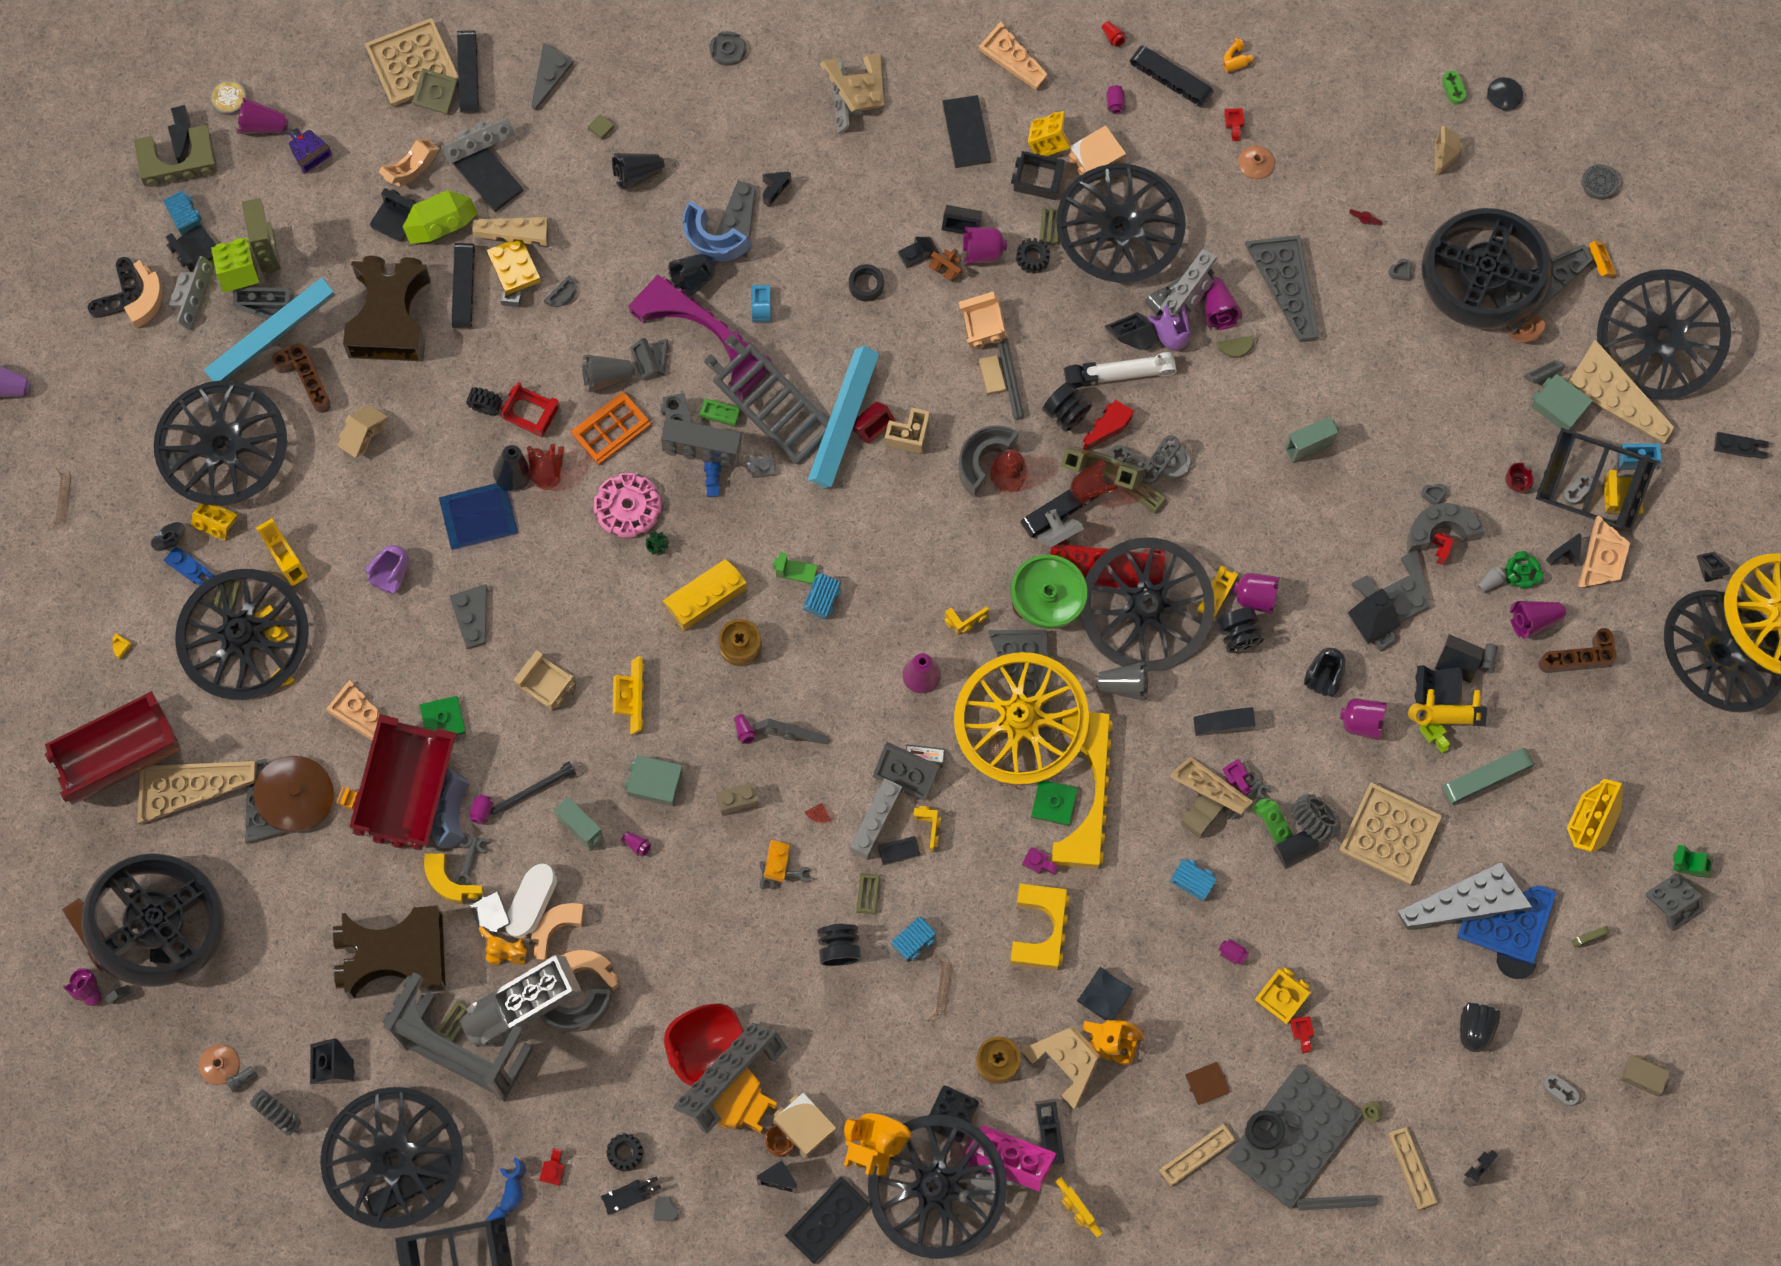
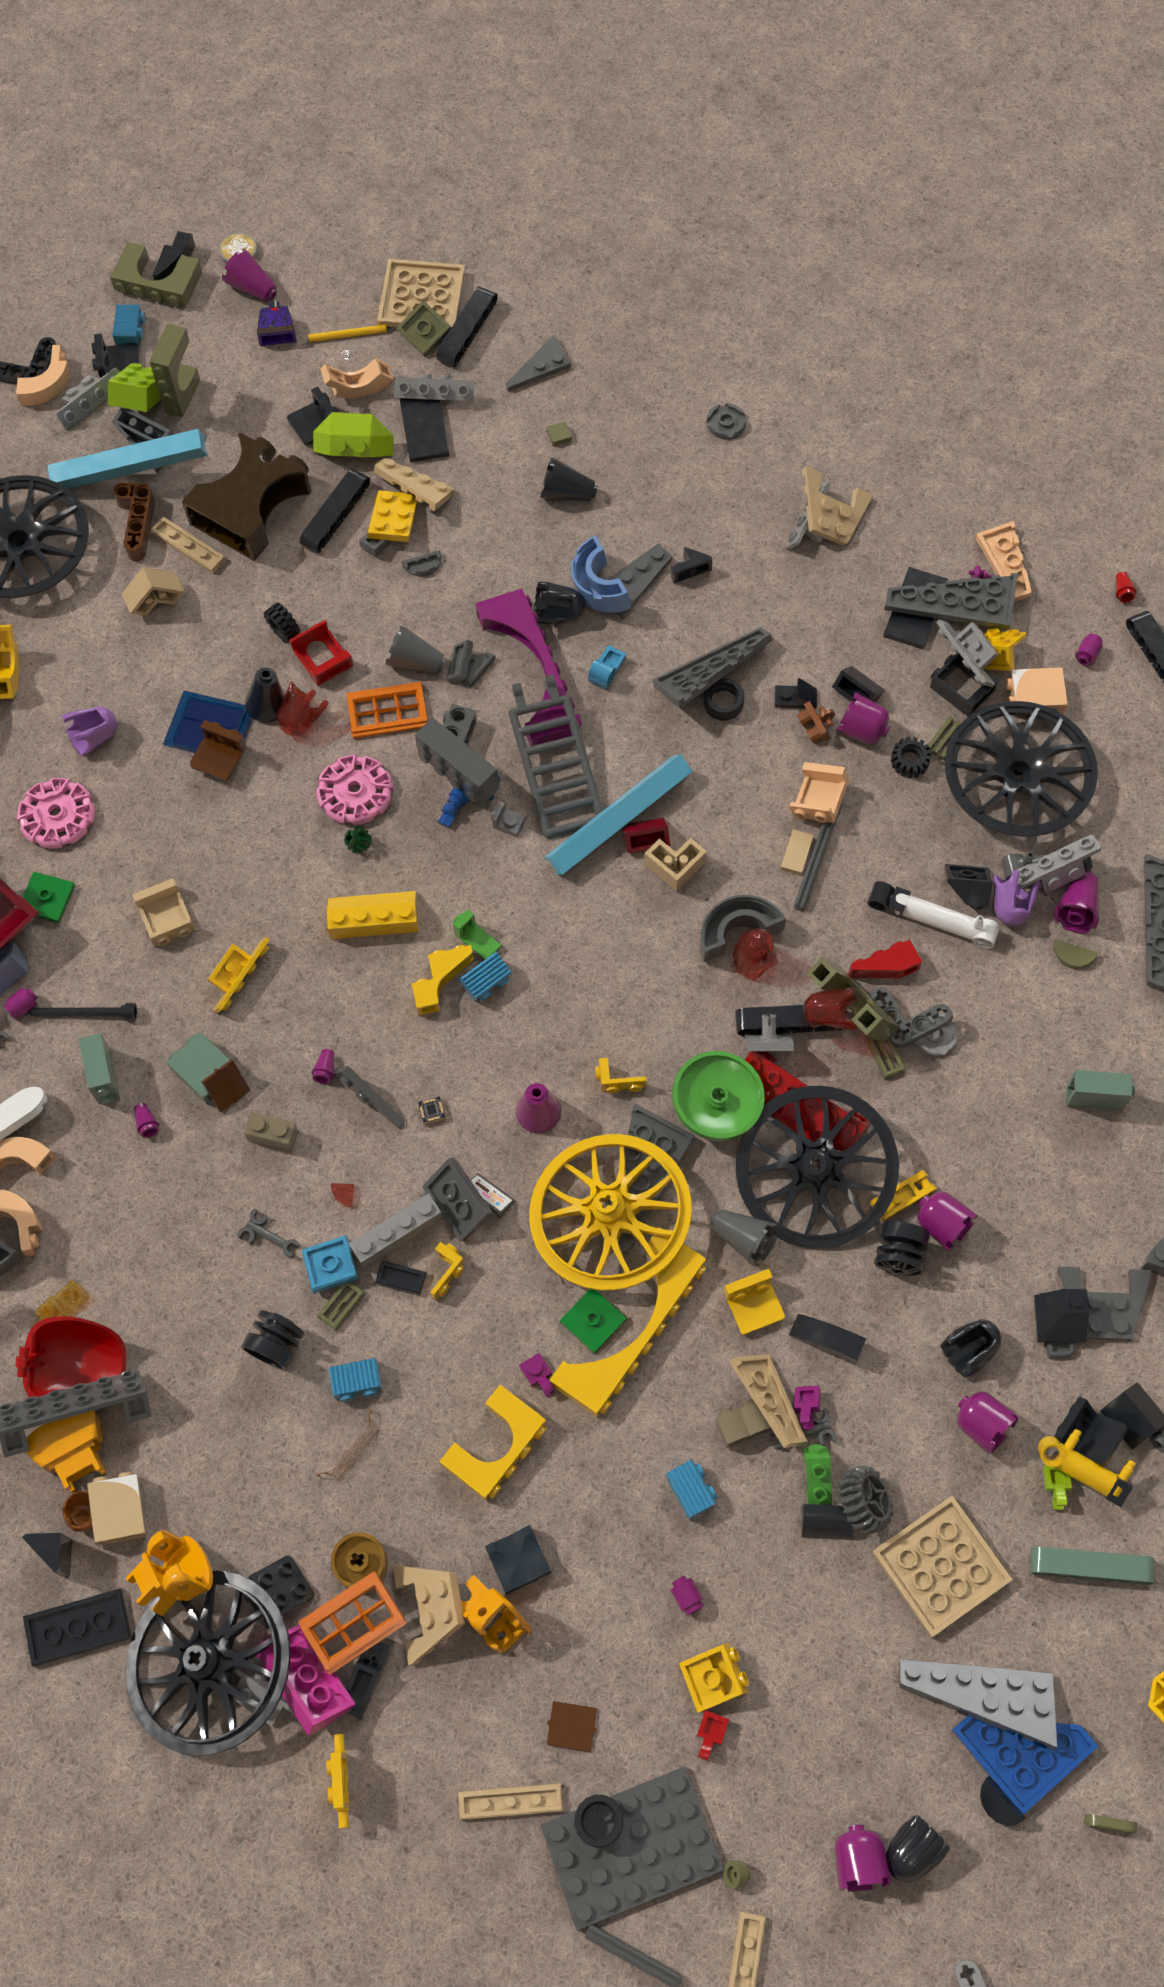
camera: 35 degrees right, 5 degrees down
dark grey wing [450,584,487,649] -> none
bright green plate [699,398,741,427] -> none
pearl gold wheel [718,619,762,666] -> none
light orange plate [764,840,790,882] -> none
black wheel [1042,382,1092,432] -> none
none -> bright pink plate [17,778,95,849]
none -> clear yellow slope [34,1279,89,1320]
none -> tan tile [150,517,226,574]
none -> reddish brown bracket [190,720,247,781]
none -> reddish brown piece [201,1059,250,1112]
none -> orange piece [298,1571,407,1675]
none -> dark azure plate [301,1235,359,1294]
none -> yellow bar [308,324,387,343]
none -> yellow arch [411,945,474,1016]
none -> tile [418,1096,446,1125]
none -> dark grey wing [652,627,772,708]
none -> yellow bracket [723,1269,785,1335]
none -> magenta cylinder [835,1825,891,1892]
none -> dark grey wing [884,573,1018,630]
none -> light grey bracket [936,619,999,687]
none -> magenta hair [968,565,993,579]

